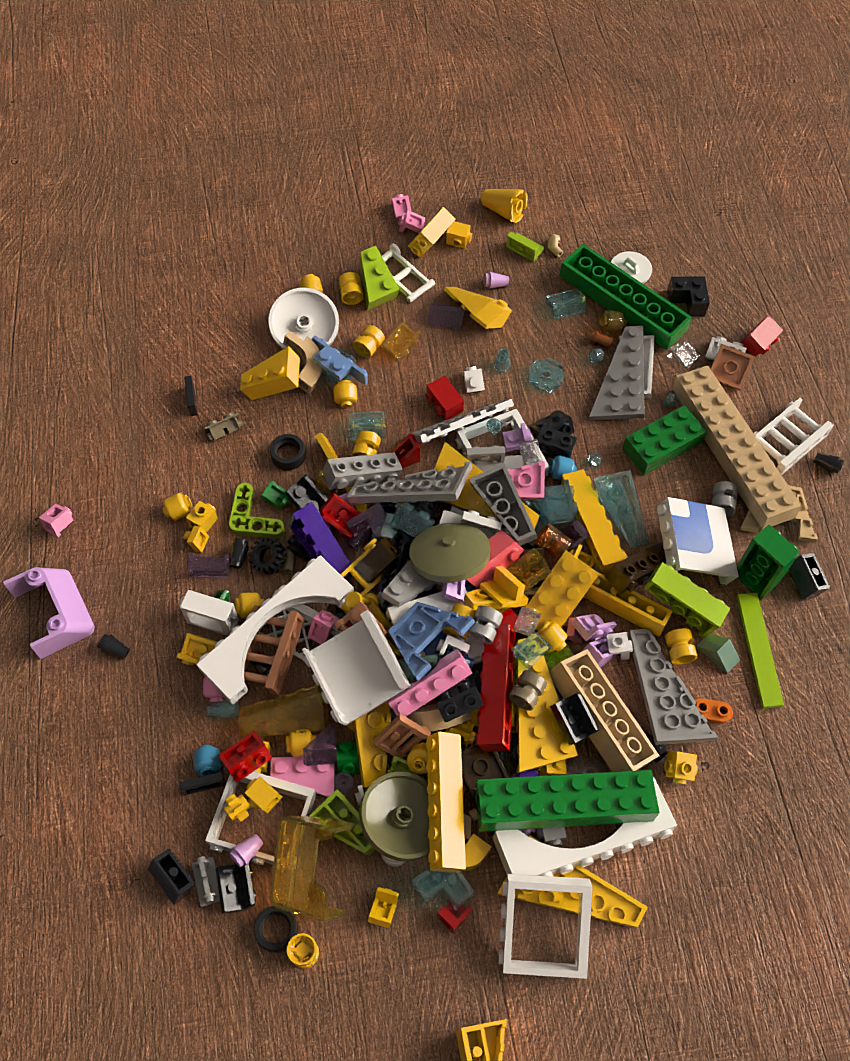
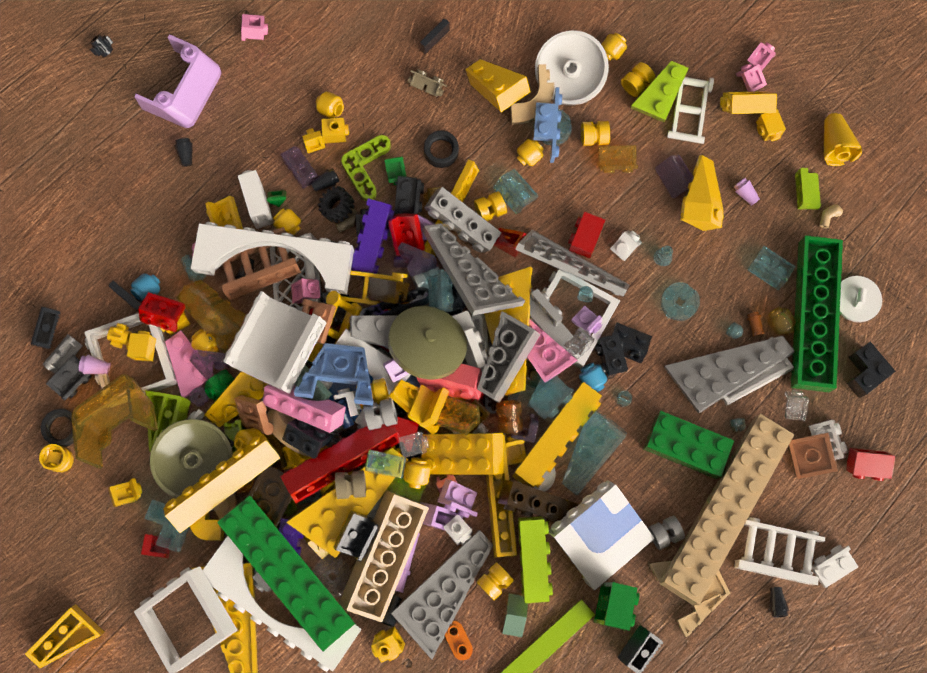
camera: 50 degrees right, 15 degrees up
none -> white bracket [811,545,858,588]

